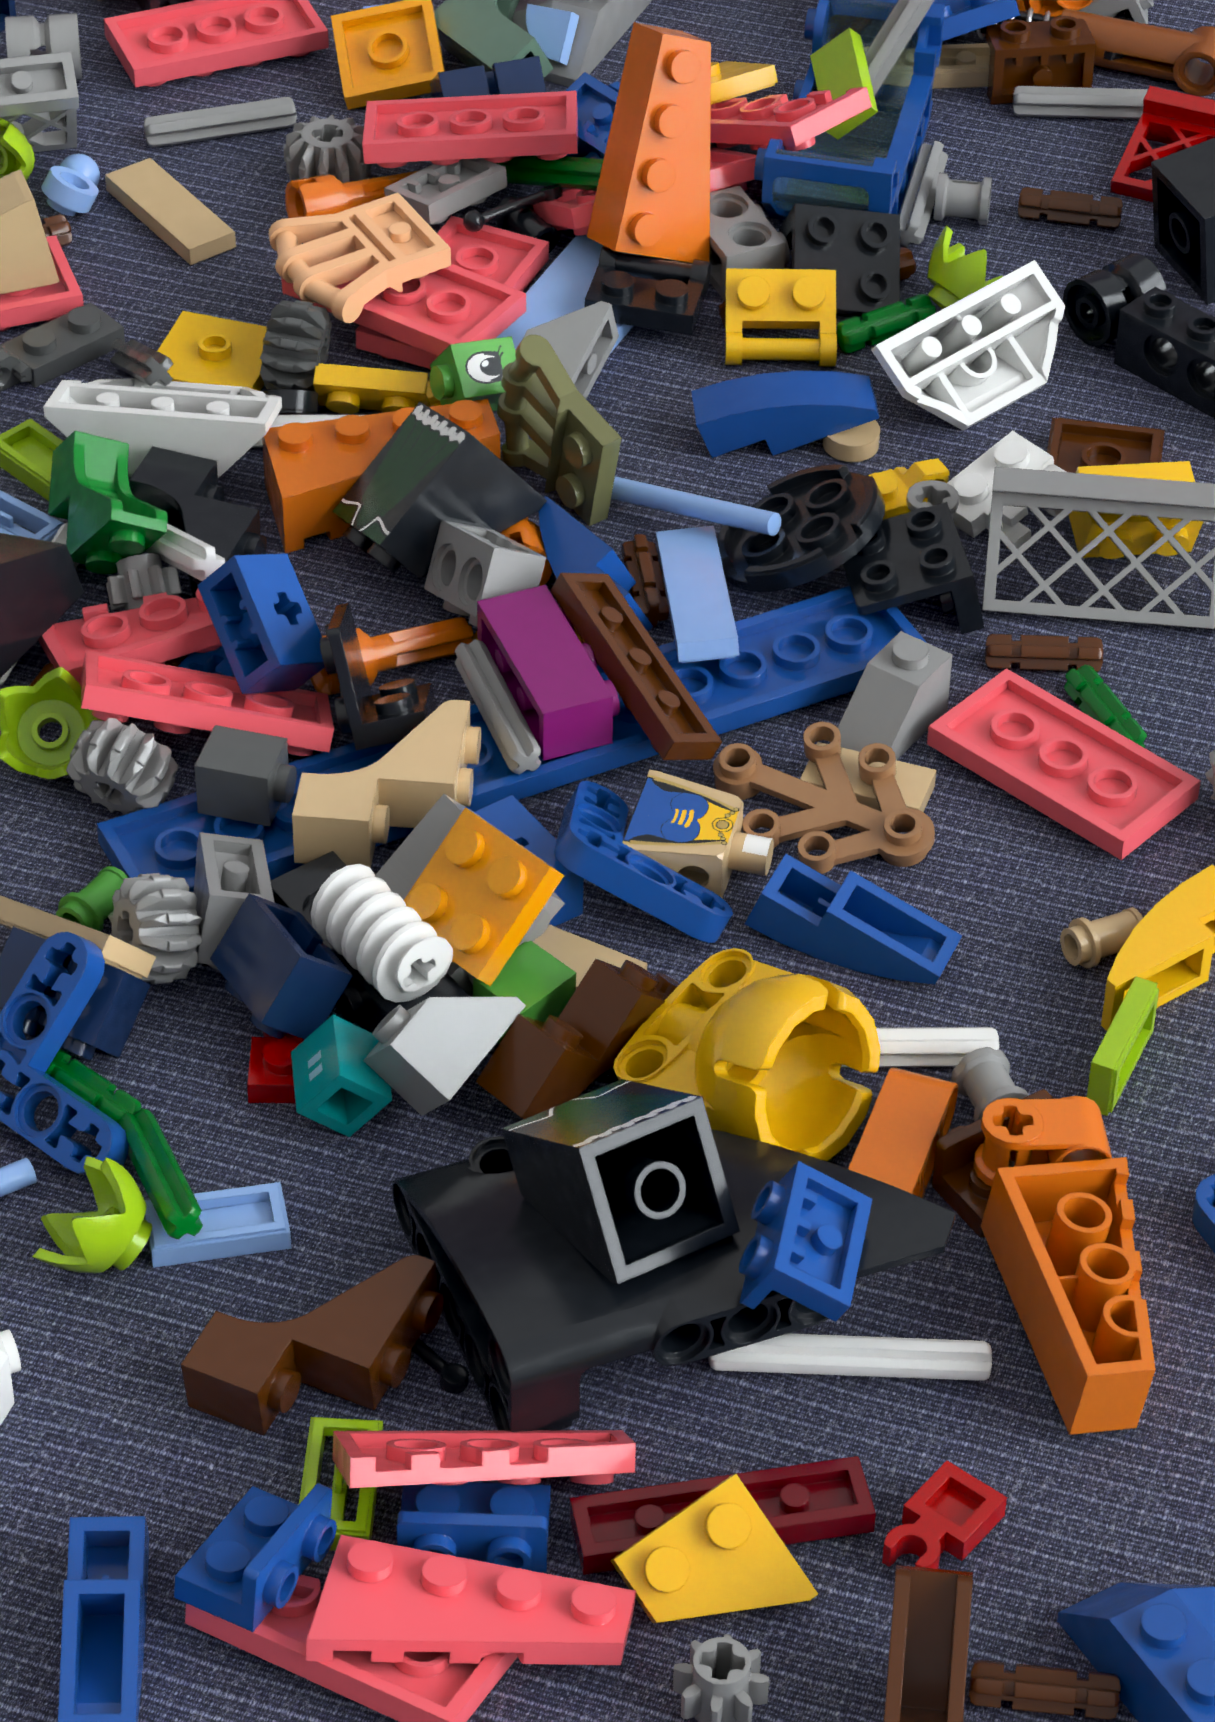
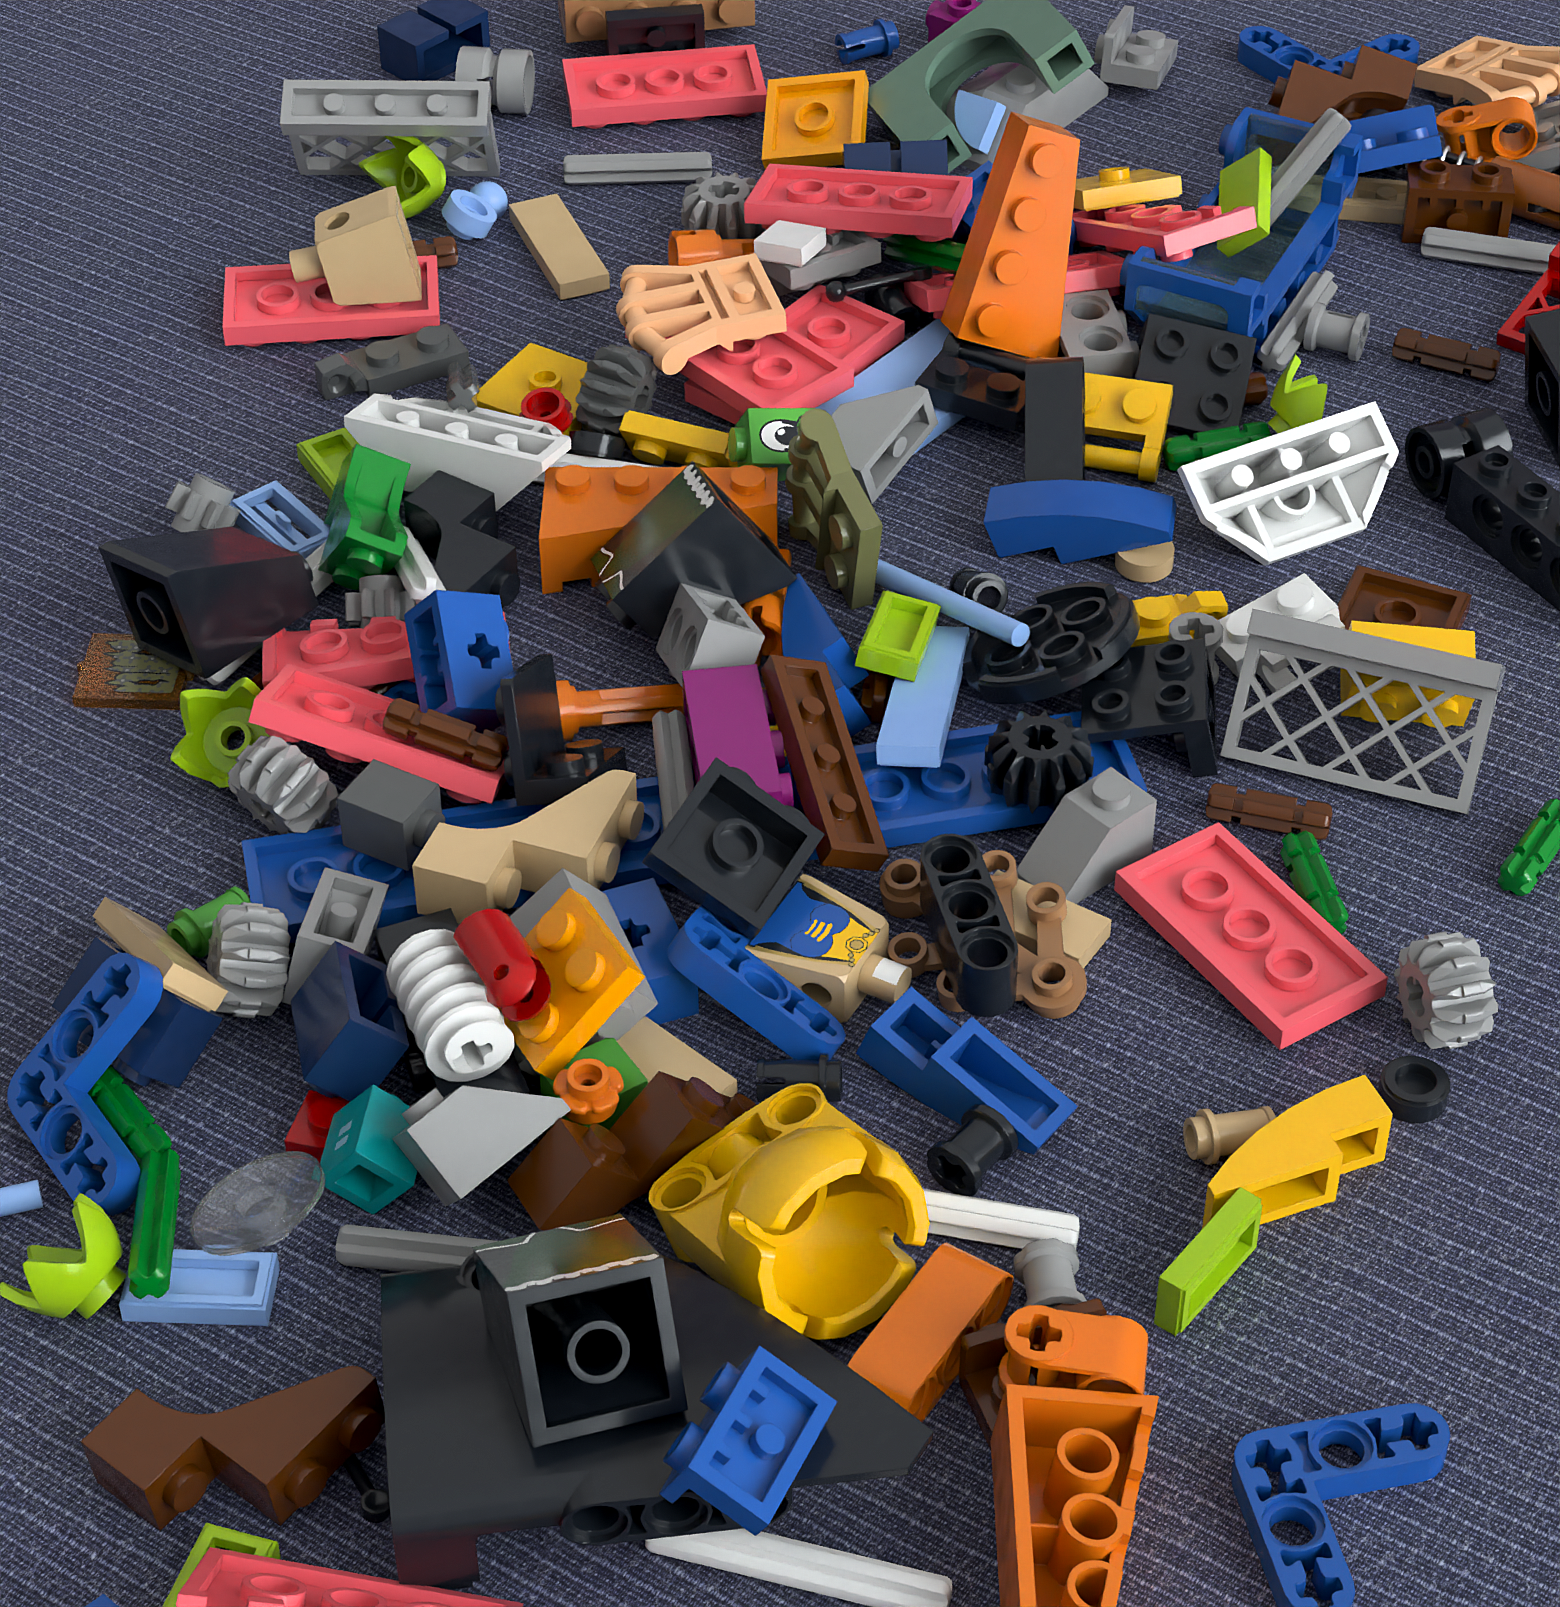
camera: 15 degrees right, 0 degrees up
none -> clear dish [190,1151,325,1256]
none -> light grey axle [336,1224,497,1272]
none -> reddish brown axle [383,698,508,771]
none -> red piece [453,909,551,1022]
none -> red plate [519,387,573,432]
none -> orange plate [553,1059,624,1125]
none -> black plate [642,757,825,940]
none -> white tile [754,220,826,267]
none -> black pin [756,1053,842,1102]
none -> lime tile [855,591,941,682]
none -> black beam [920,834,1018,1017]
none -> black bush [927,1104,1019,1197]
none -> black pin [949,567,1008,613]
none -> black gear [984,709,1094,814]
none -> black beam [1025,357,1085,482]

